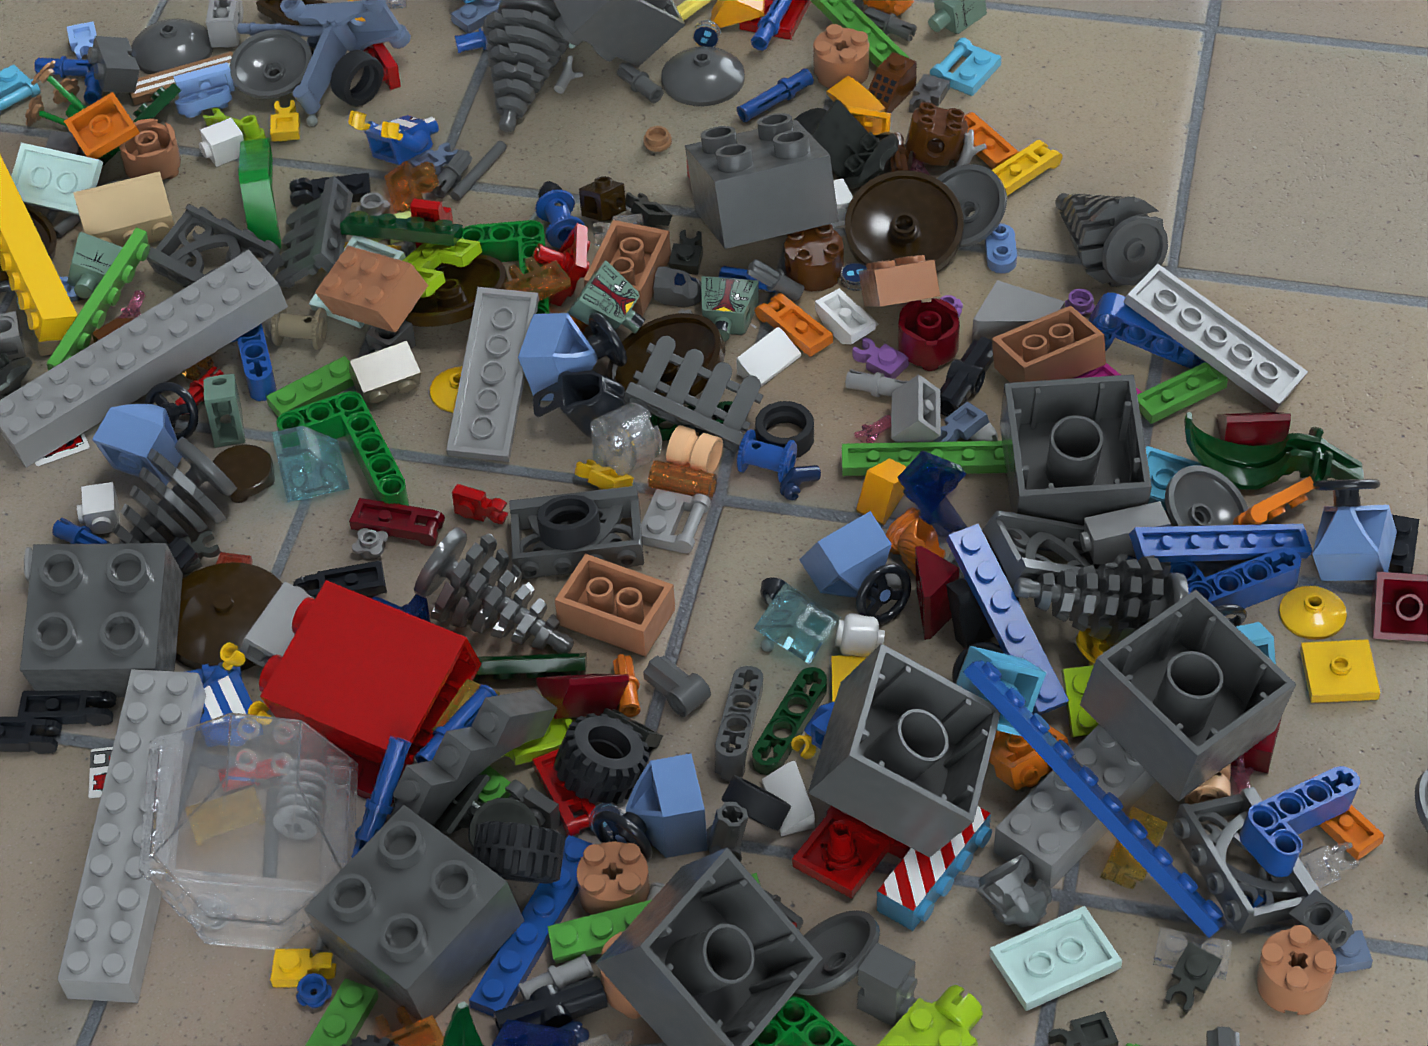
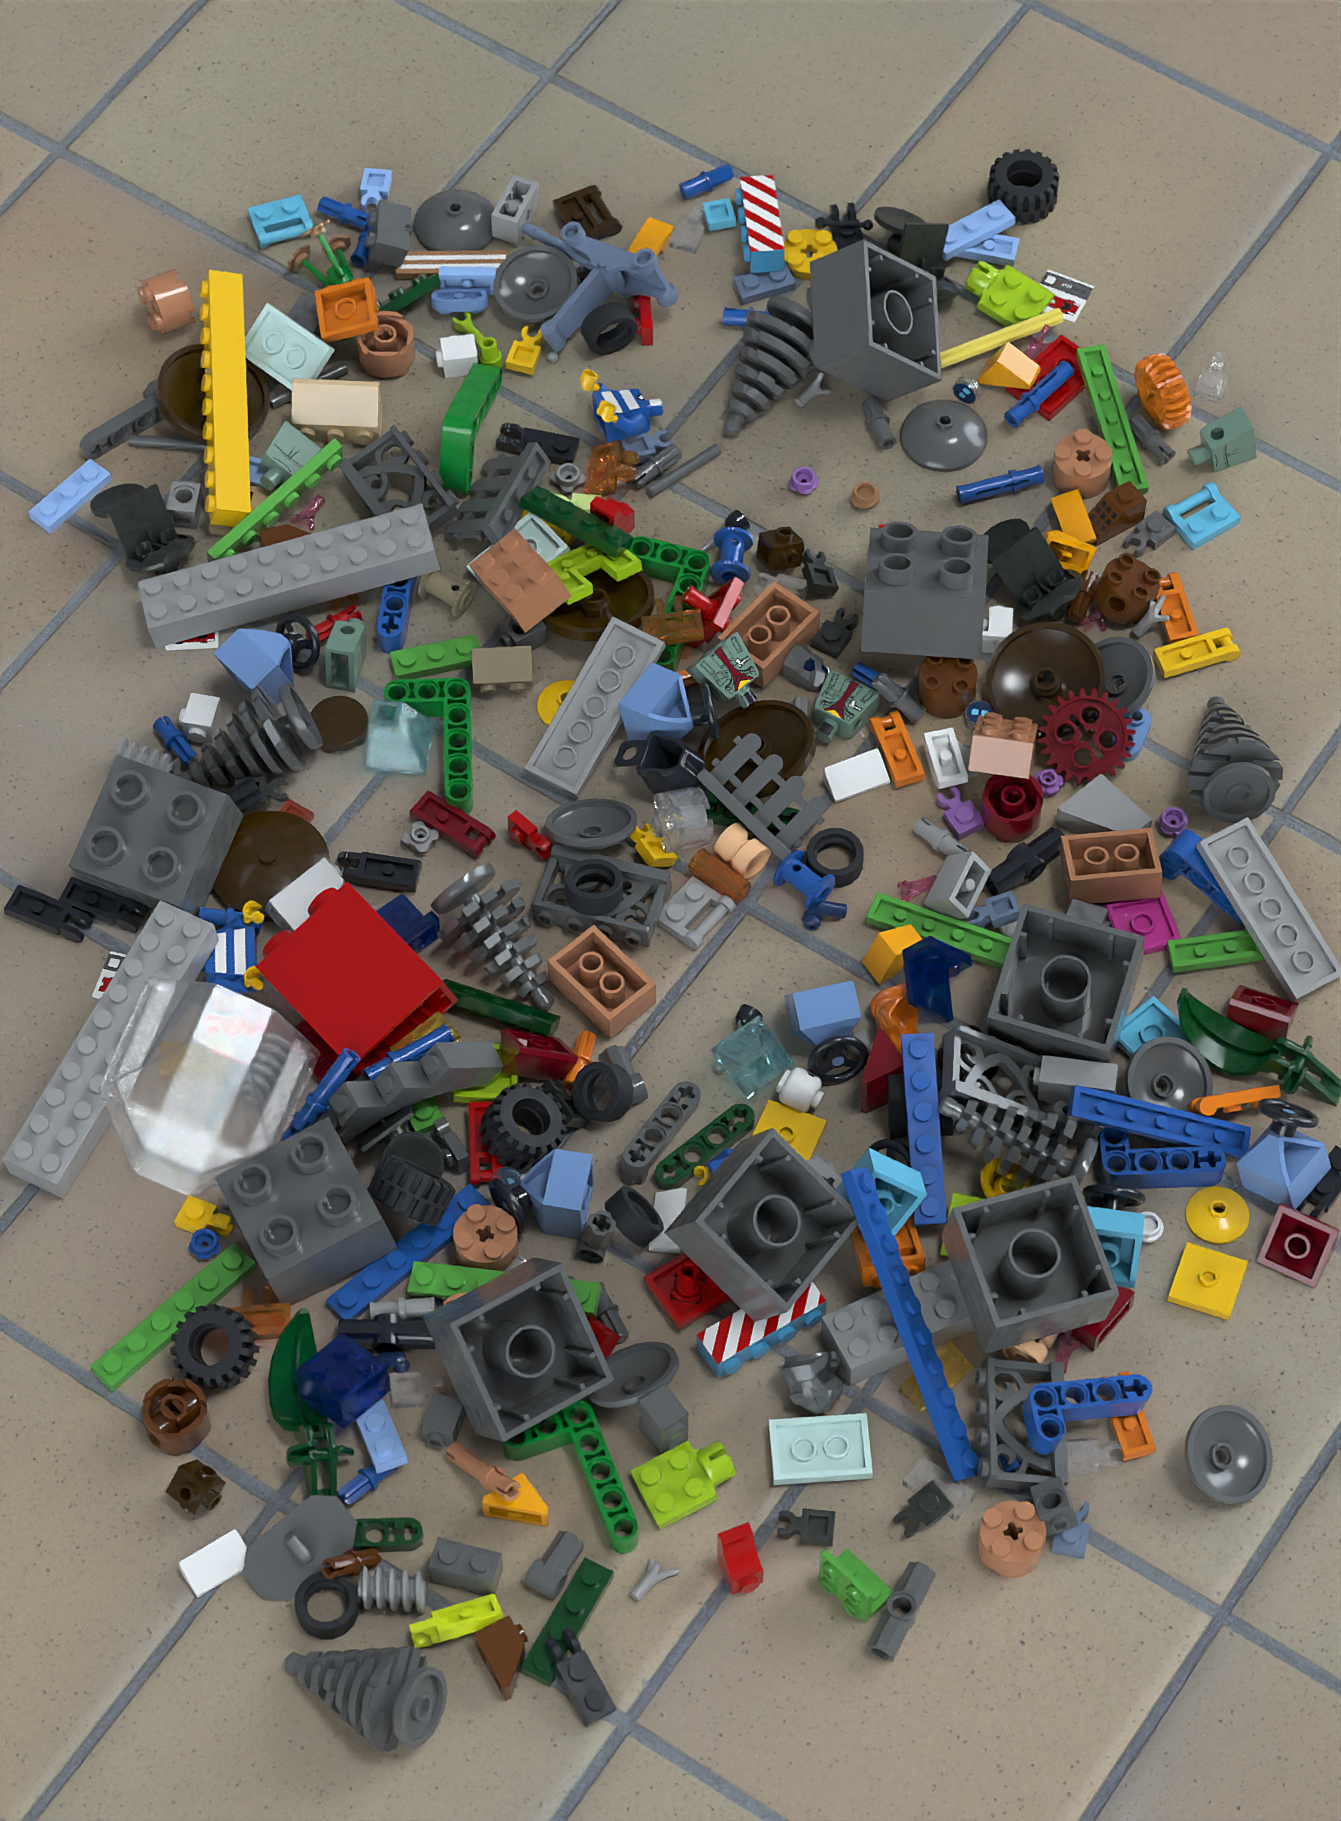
camera: 20 degrees right, 10 degrees up
none -> dark grey dish [546,799,637,851]
none -> black tyre [572,1061,634,1122]
none -> medium lavender plate [790,467,818,494]
none -> dark red gear [1038,688,1136,786]

